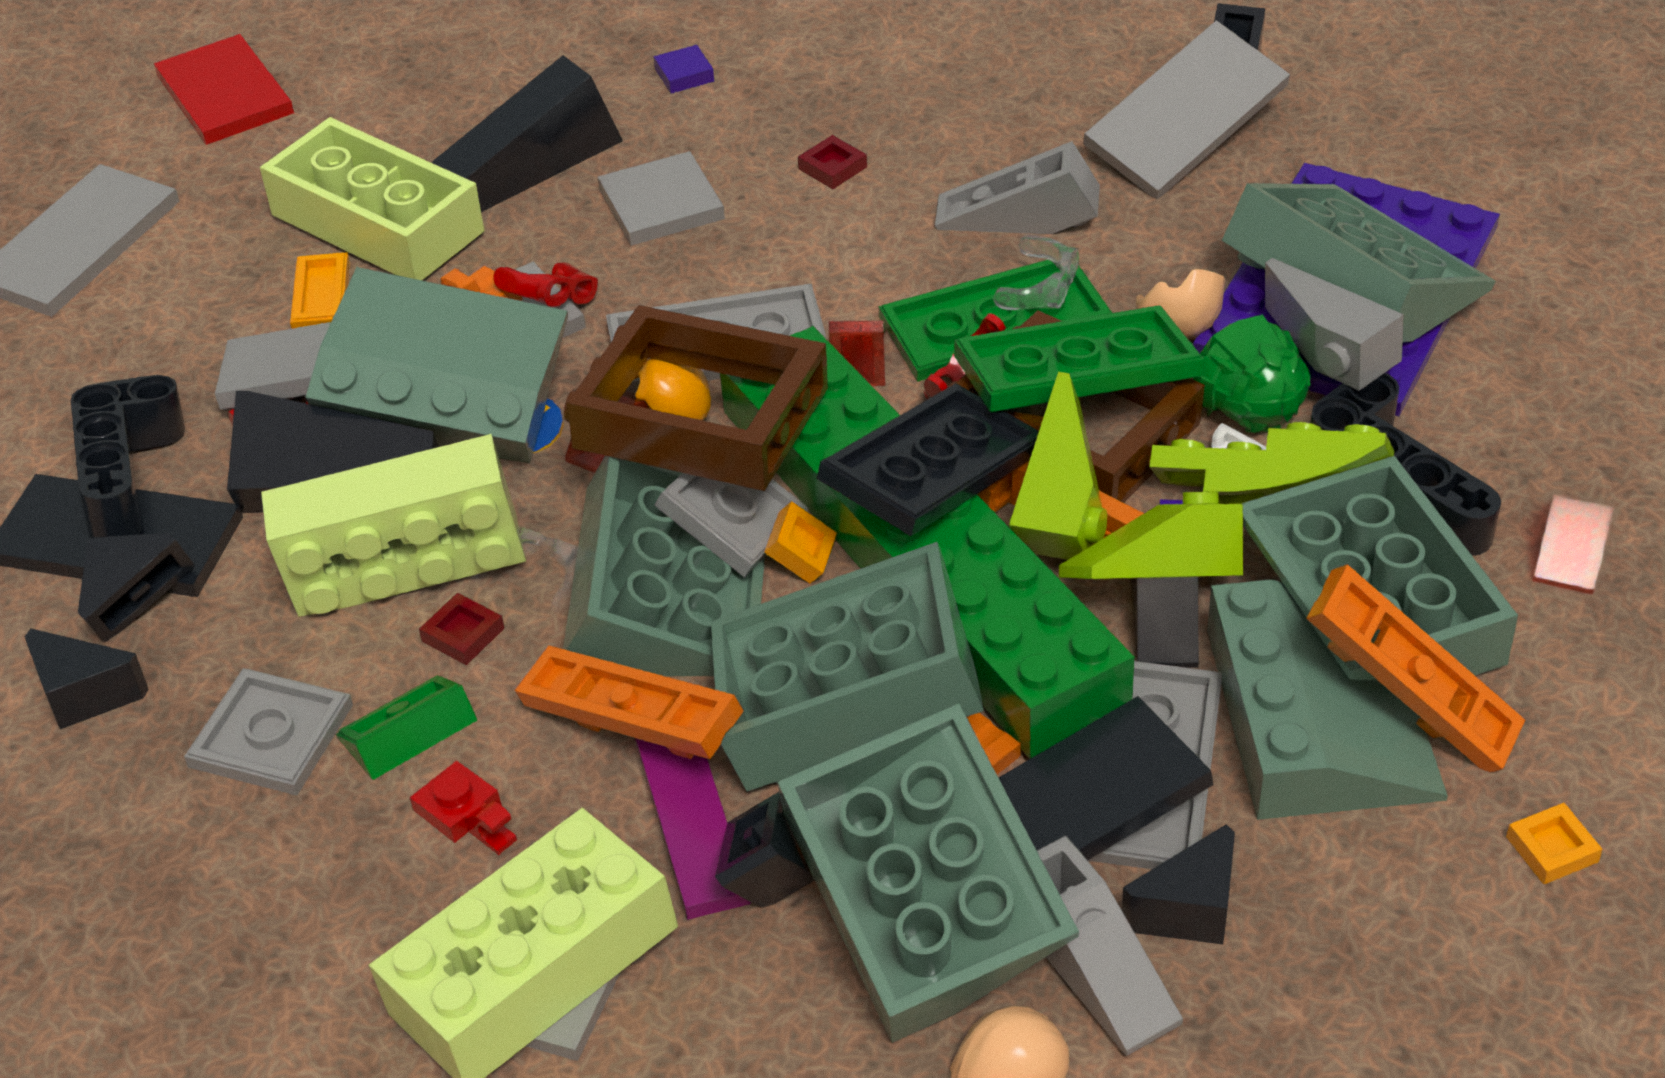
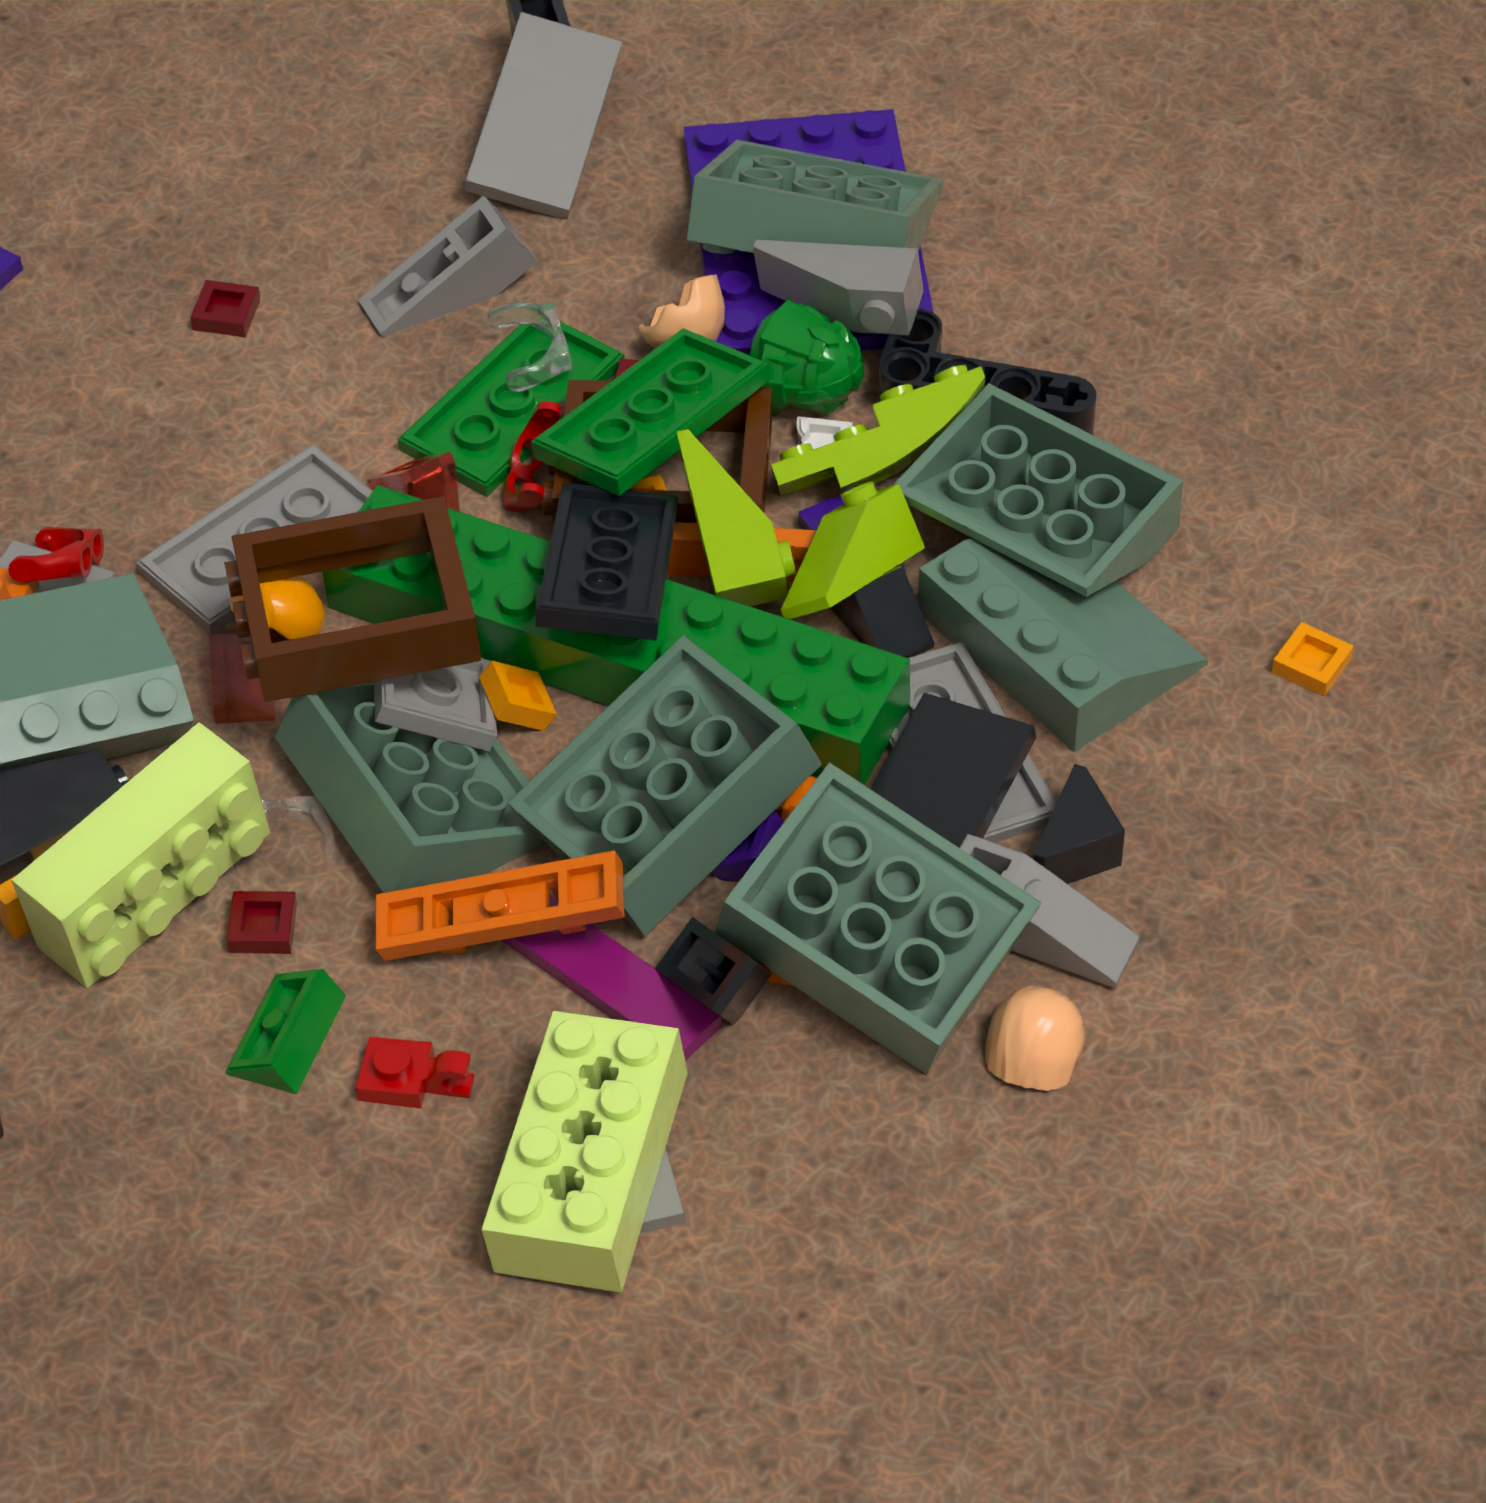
camera: 35 degrees left, 5 degrees up
light grey tile [184,668,353,796] -> none
light grey tile [598,151,725,246] -> none
orange hinge [1306,564,1525,772] -> none
clear red slope [1533,495,1614,595] -> none

